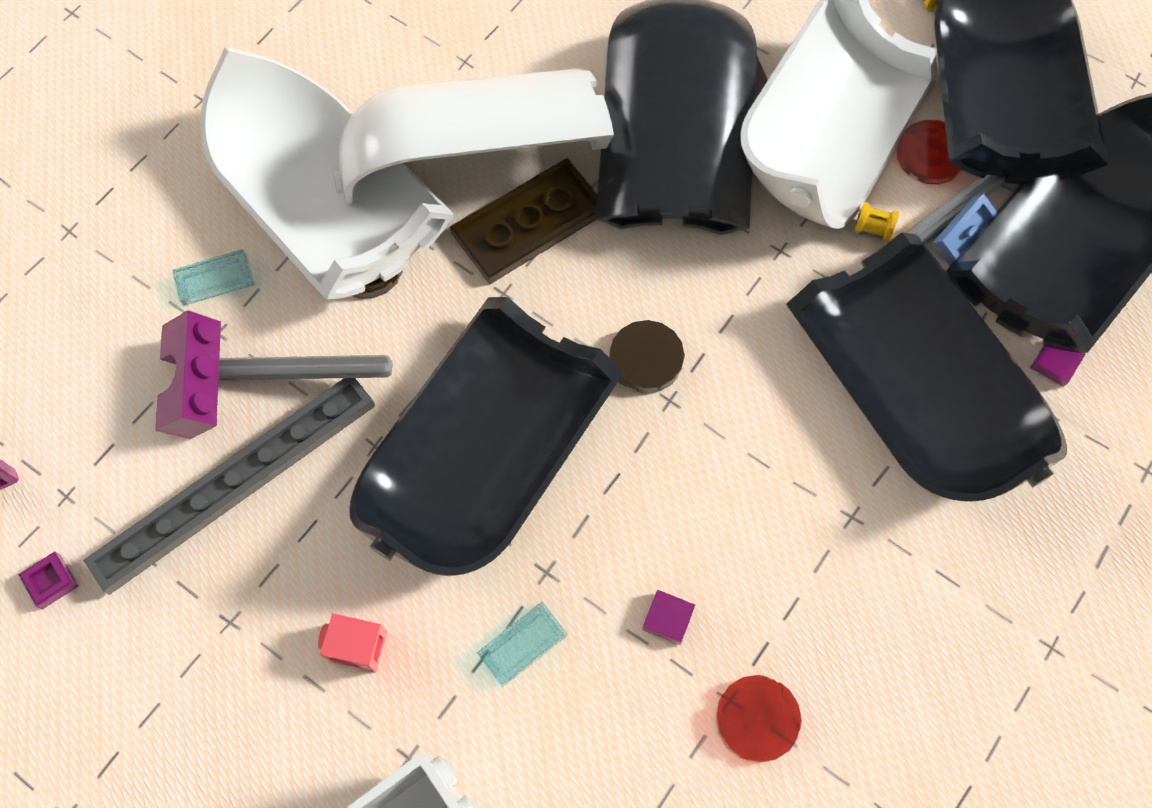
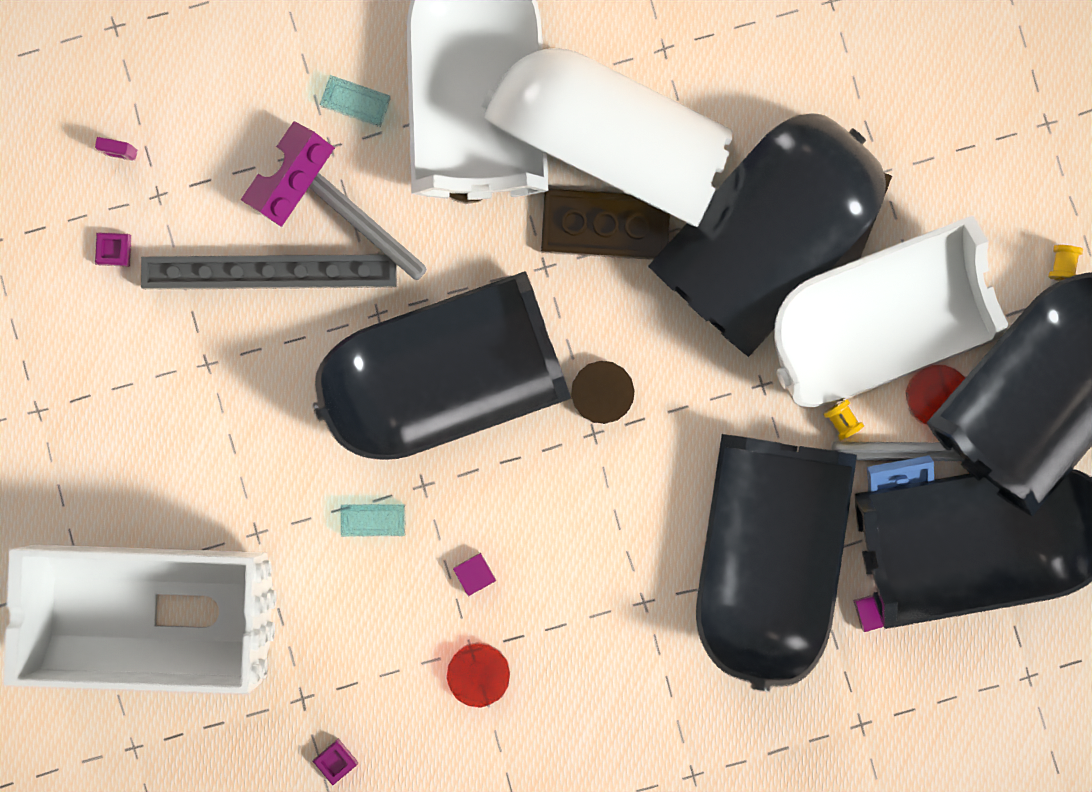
camera: 40 degrees right, 20 degrees up
coral brick [318,613,387,672] -> none

